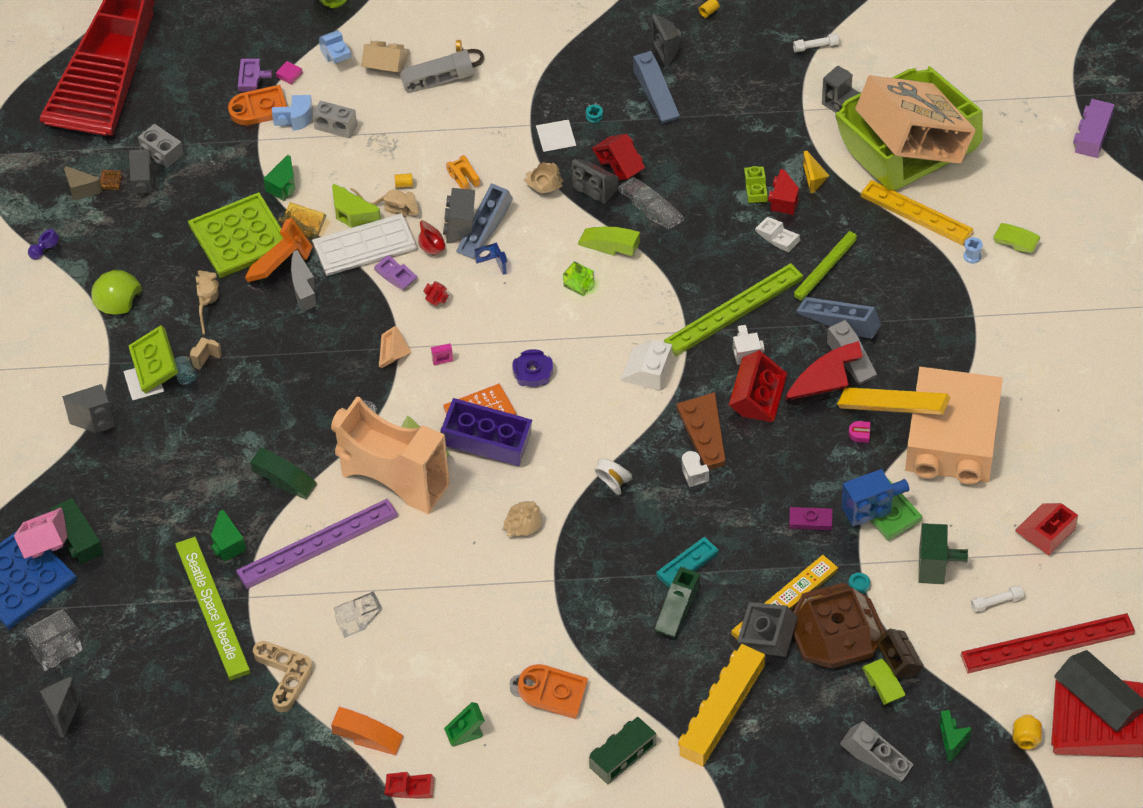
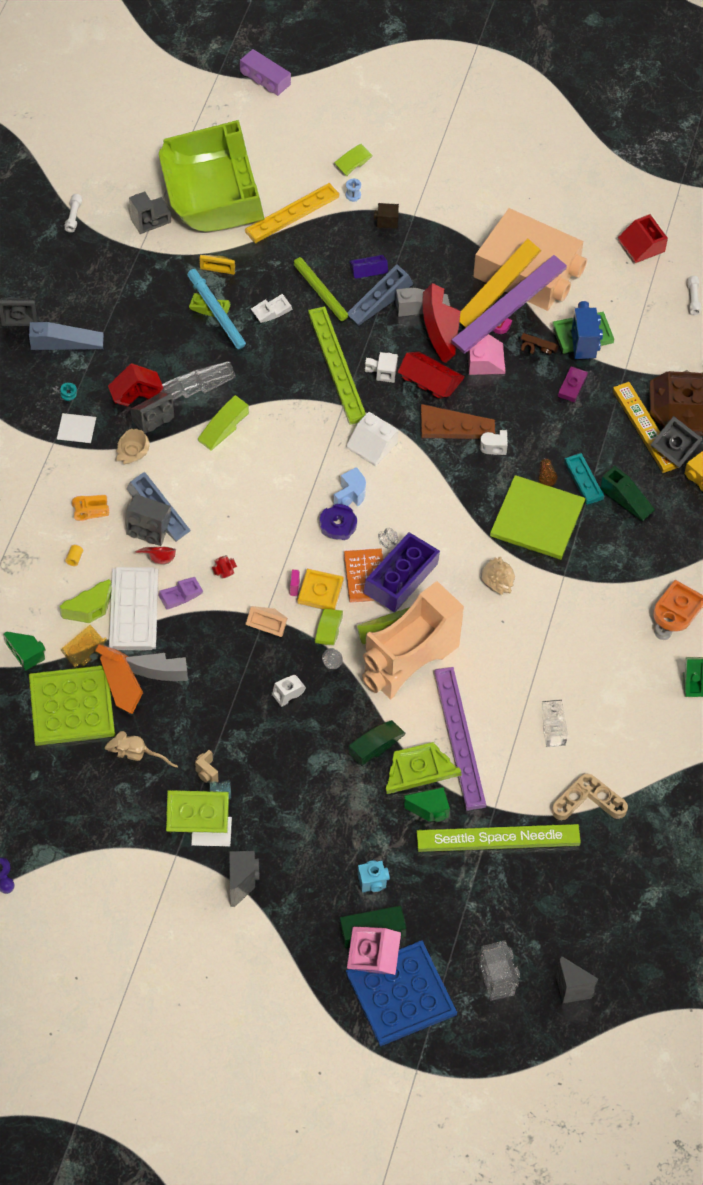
camera: 75 degrees left, 5 degrees up
lime cylinder [91,270,142,315] -> none
orange slope [331,706,403,756] -> none
tan animal [350,188,418,218] -> none
clear blue bracket [474,242,507,275] -> none
clear neon green brick [563,261,595,296] -> none
white piece [594,459,632,495] -> none
red slope [768,169,799,215] -> none
teal tile [848,573,870,594] -> none
light nougat brick [855,75,976,164] -> none
dark green brick [918,523,968,584] -> none
none -> medium azure axle [187,269,246,349]
none -> white leg [272,675,306,707]
none -> yellow plate [298,569,344,610]
none -> lime slope [315,609,343,645]
none -> light blue brick [334,467,366,506]
none -> dark purple slope [349,255,388,279]
none -> medium azure brick [358,861,390,892]
none -> dark brown brick [374,203,399,229]
none -> clear wheel [378,528,398,549]
none -> lime wing [386,742,462,794]
none -> medium lavender tile [452,255,567,354]
none -> bright pink slope [467,334,505,375]
none -> lime tile [490,475,585,560]
none -> reddish brown plate [521,333,558,355]
none -> clear orange cone [539,459,558,486]

